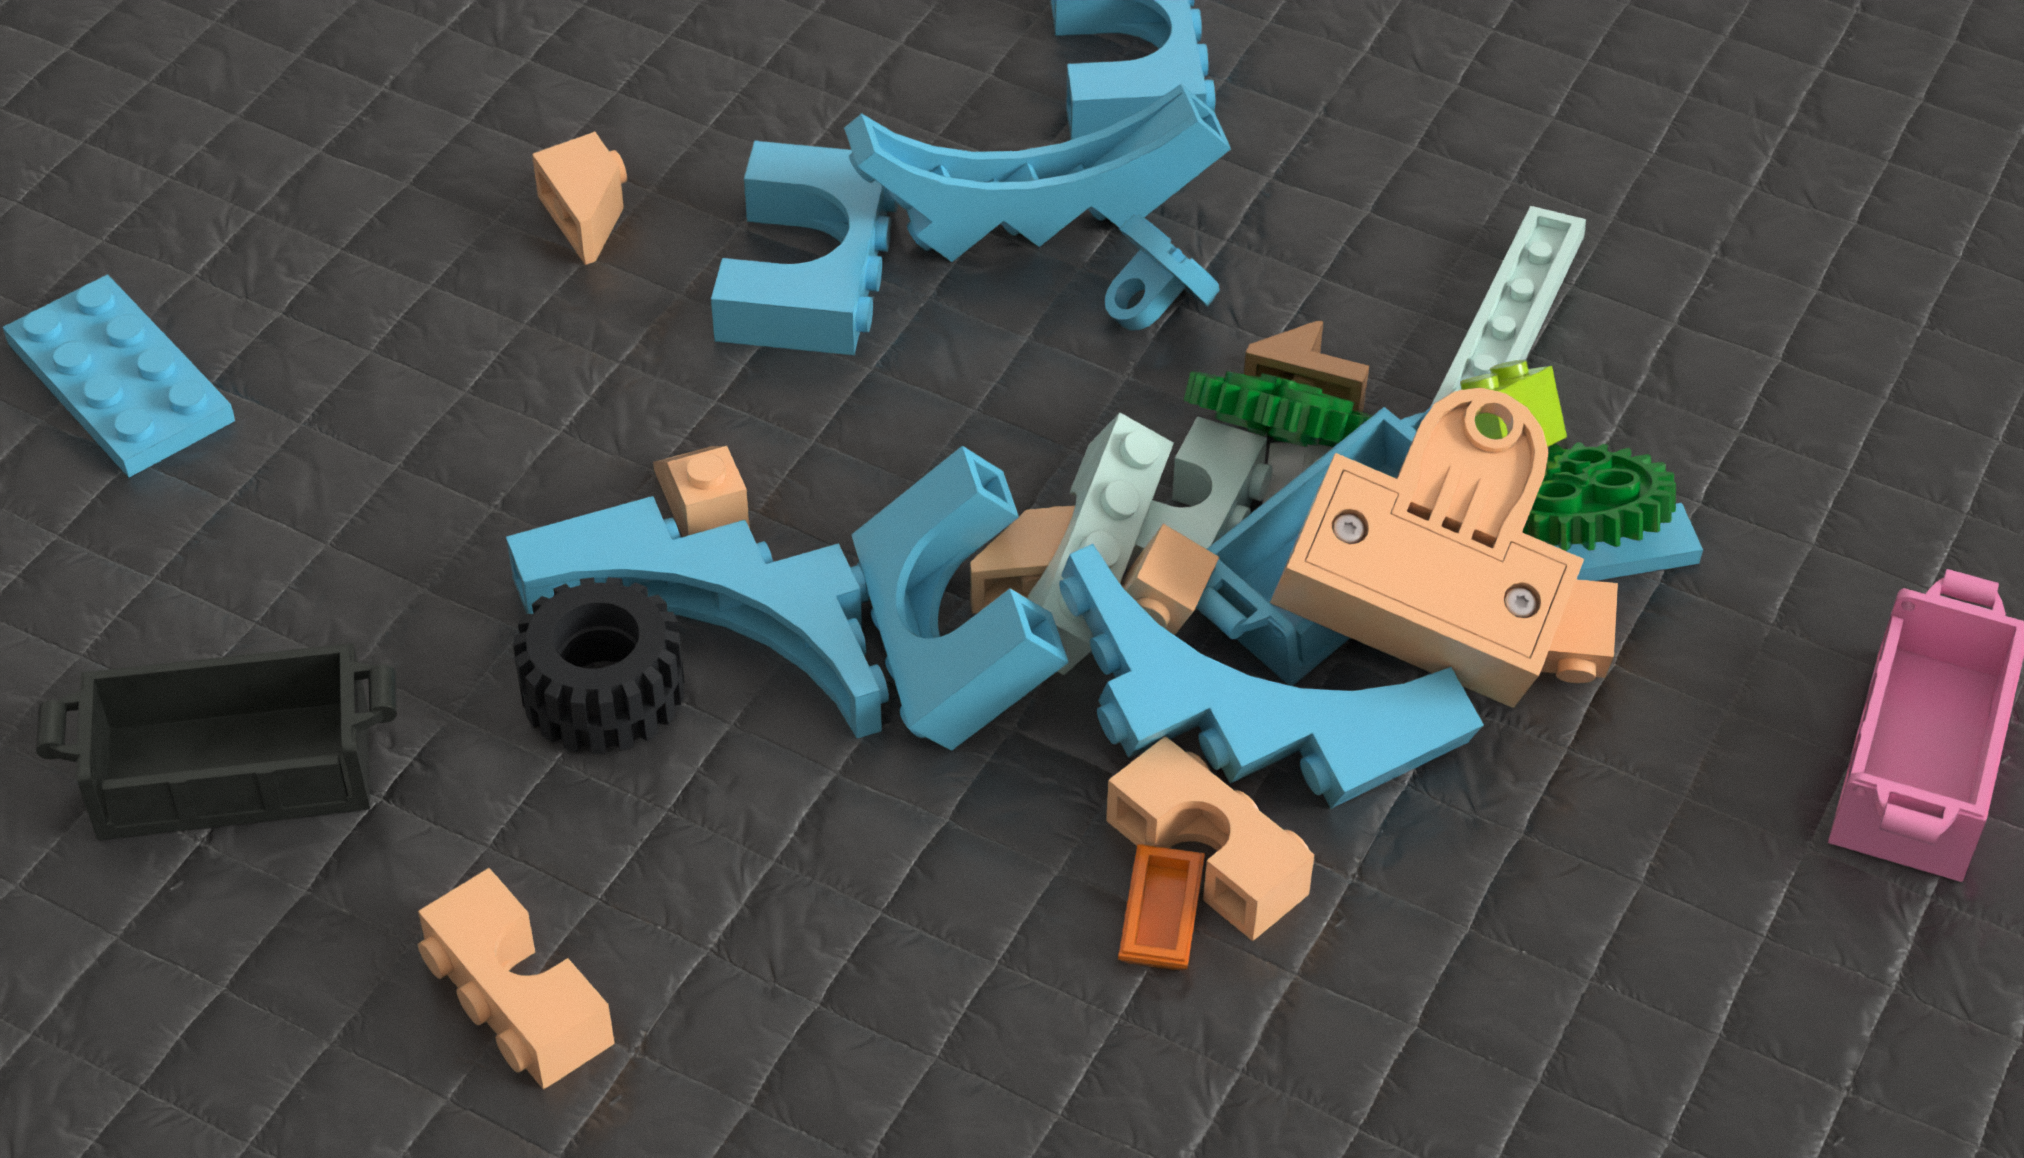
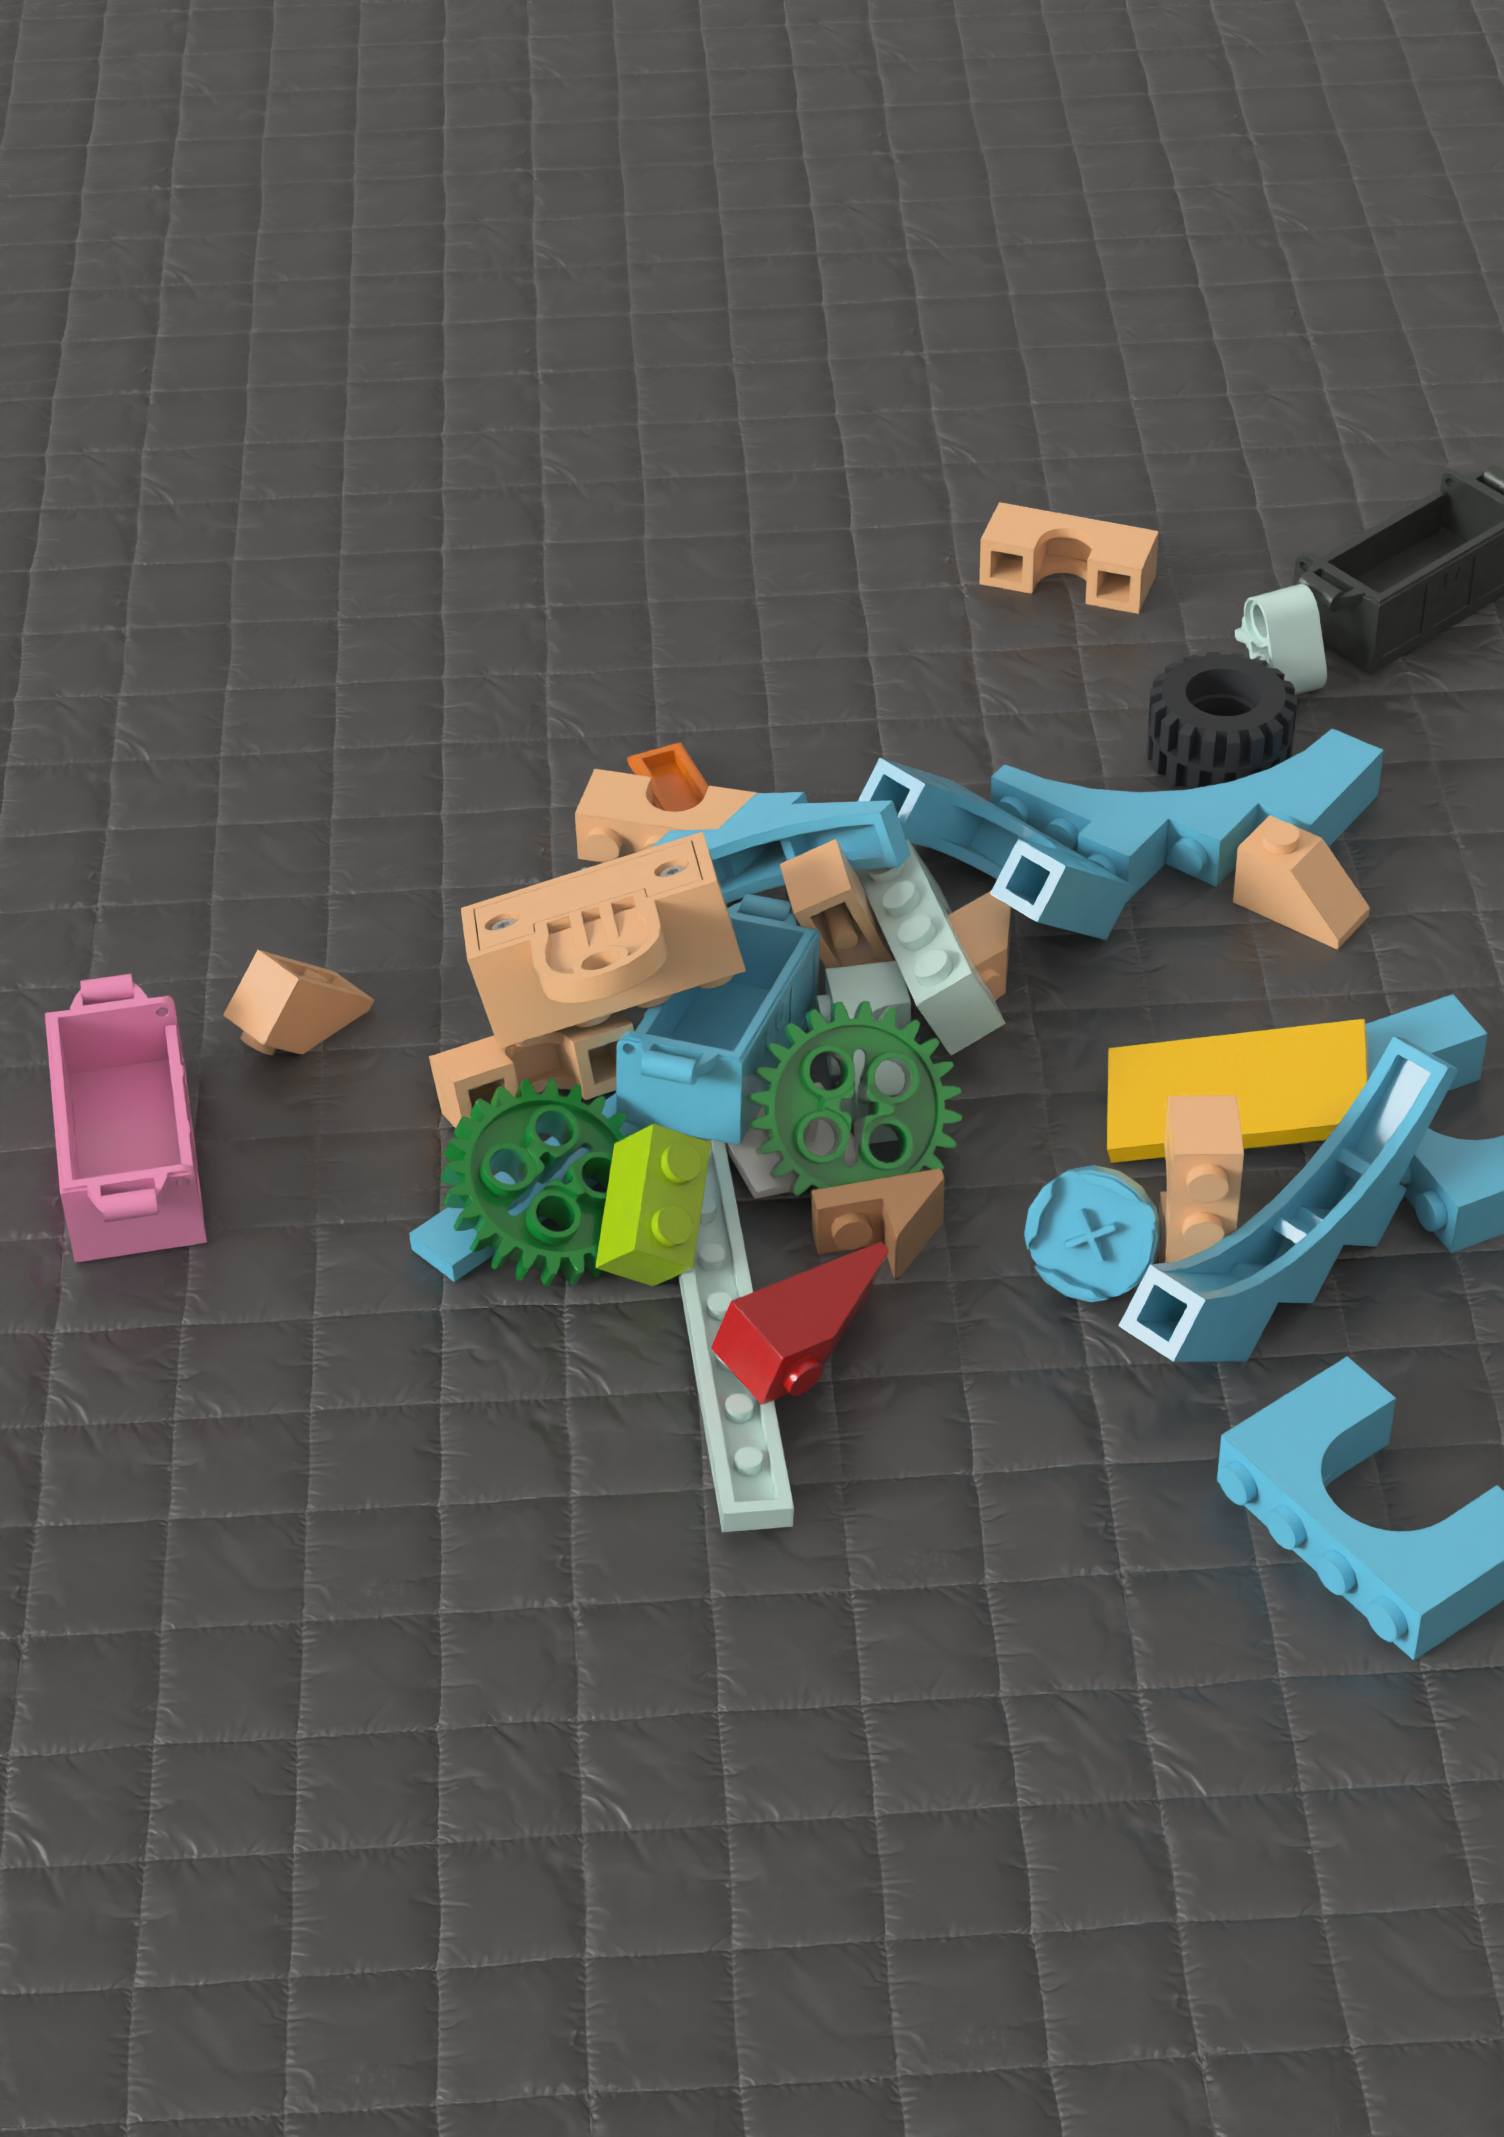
camera: 150 degrees right, 5 degrees down
none -> light nougat slope [223,950,375,1055]
none -> red slope [711,1241,889,1405]
none -> yellow tile [1107,1019,1369,1163]
none -> light nougat arch [1158,1095,1244,1263]
none -> light aqua beam [1235,584,1327,695]

